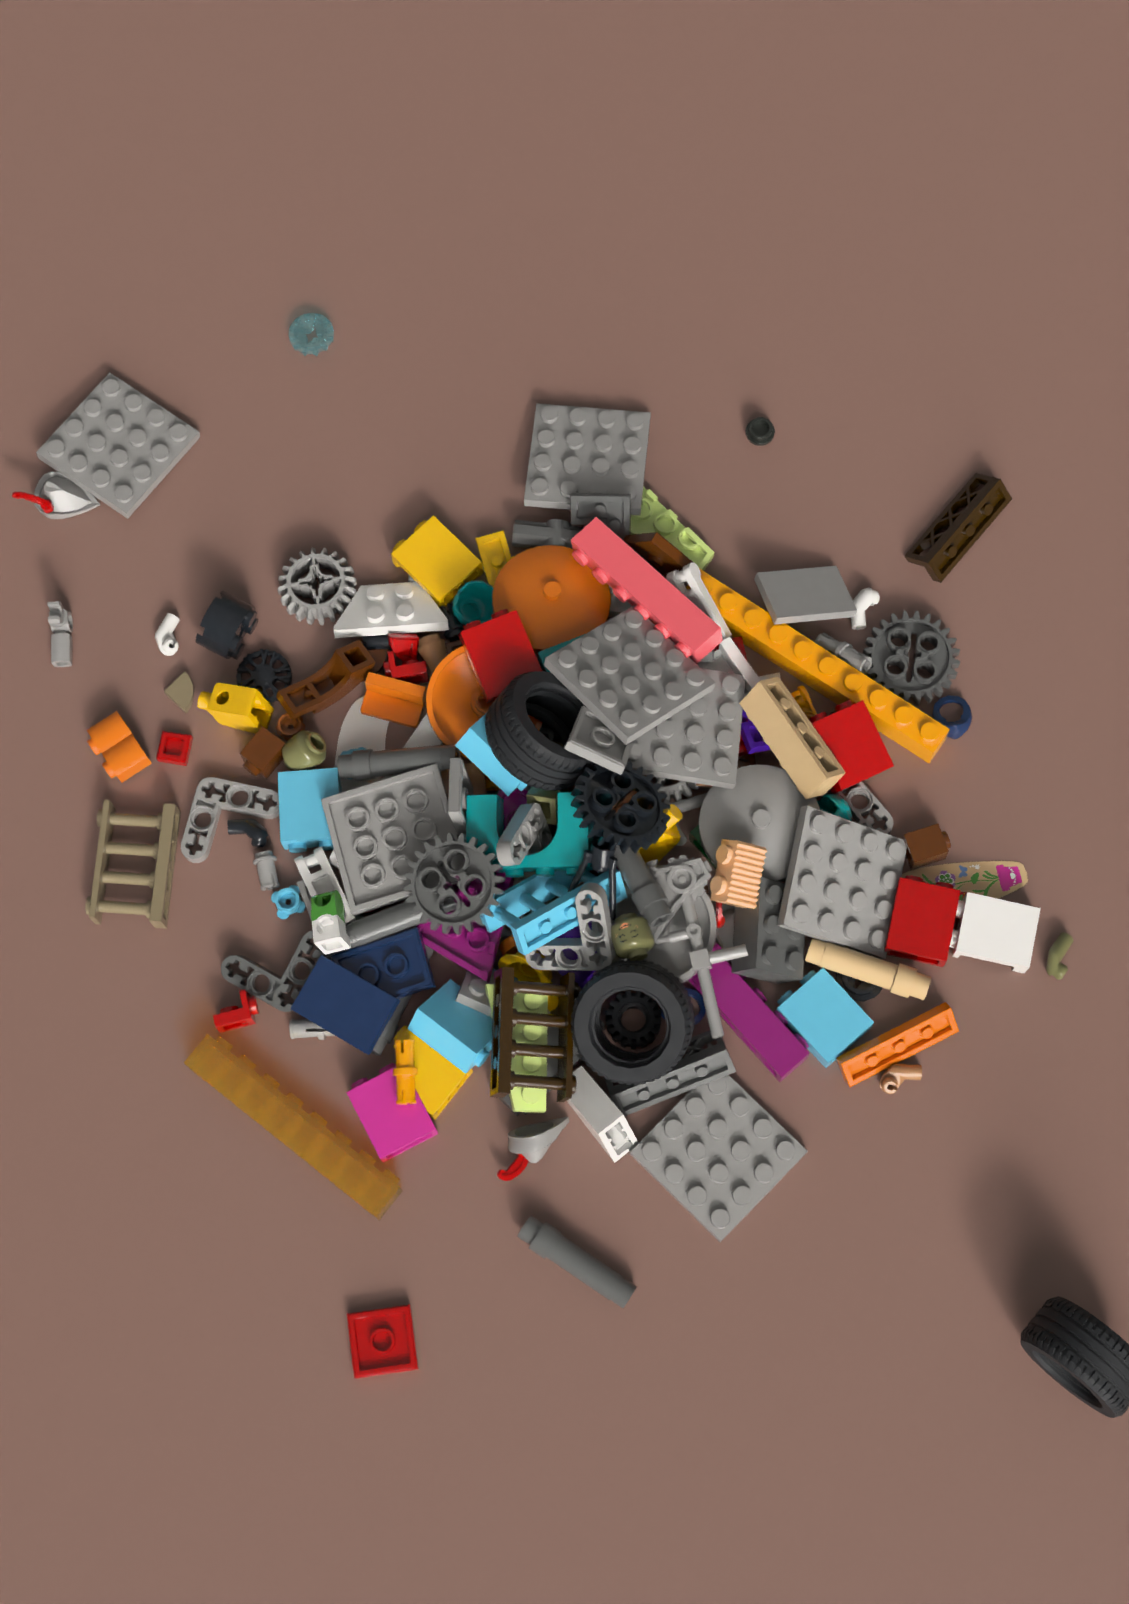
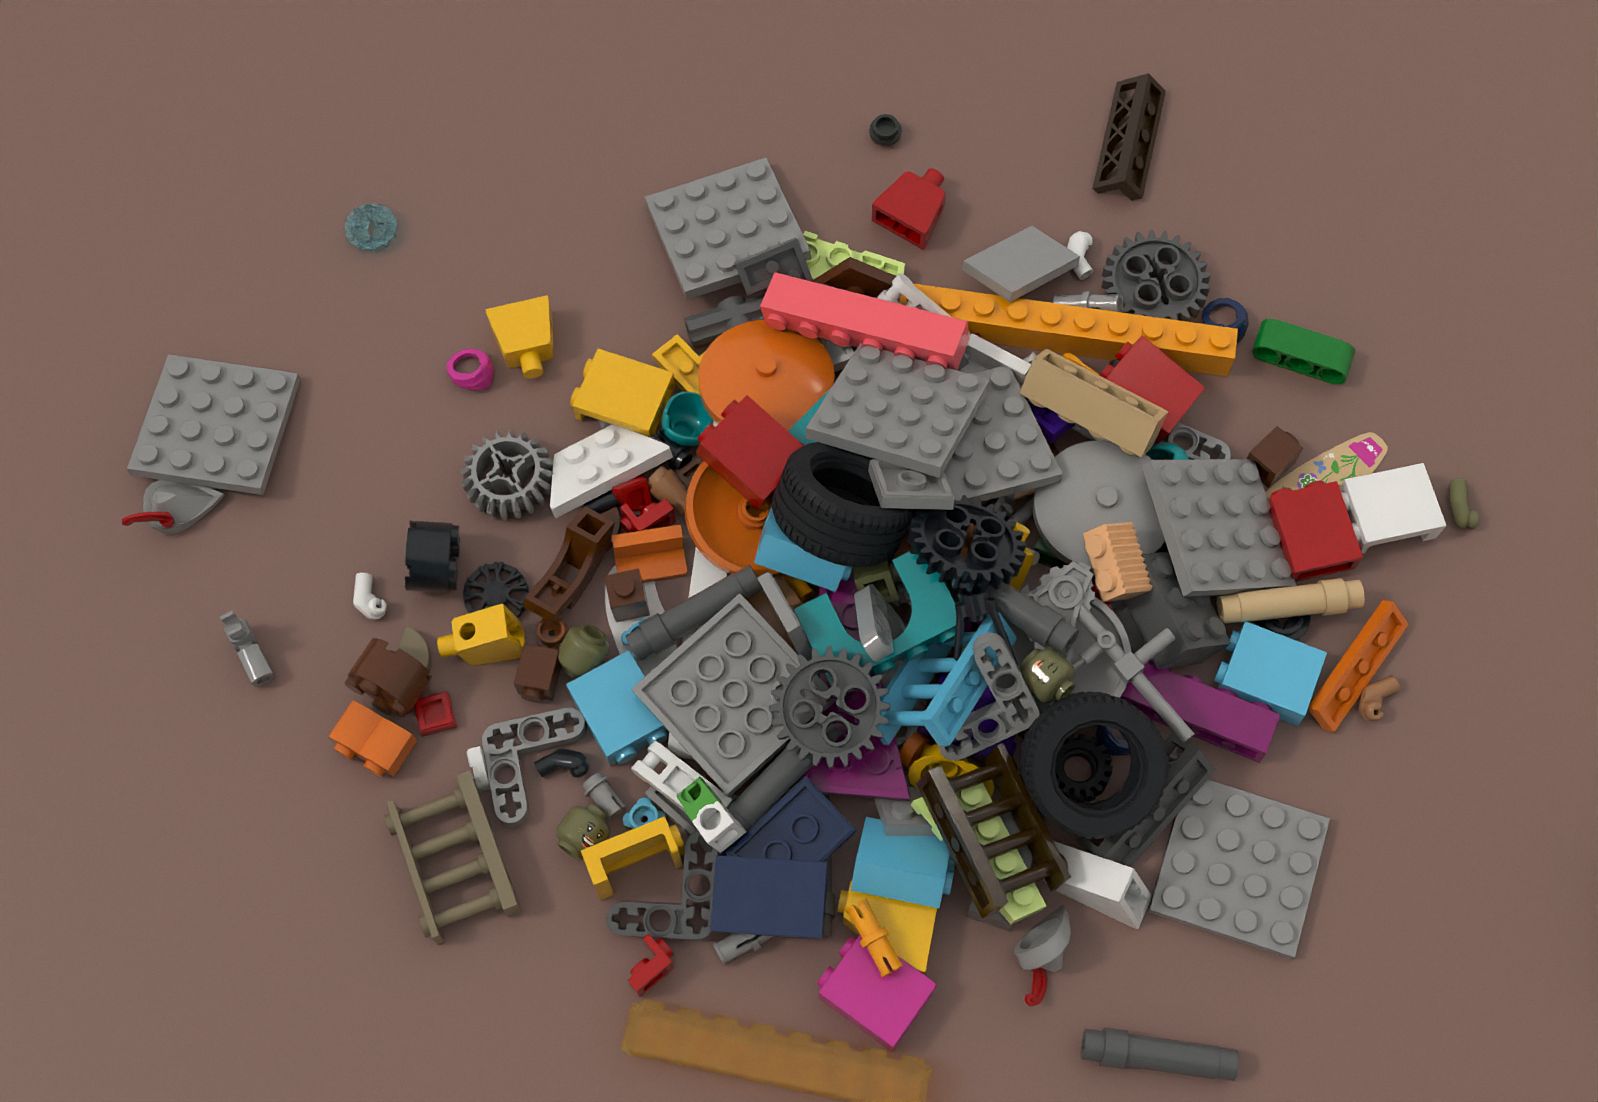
camera: 30 degrees left, 5 degrees down
none -> reddish brown brick [344,638,432,717]
none -> dark pink piece [446,348,494,391]
none -> white tile [466,746,491,793]
none -> yellow torso [485,295,554,379]
none -> olive head [555,804,610,861]
none -> yellow panel [581,816,685,901]
none -> reddish brown brick [604,568,650,622]
none -> red torso [871,168,946,250]
none -> green beam [1252,319,1355,384]

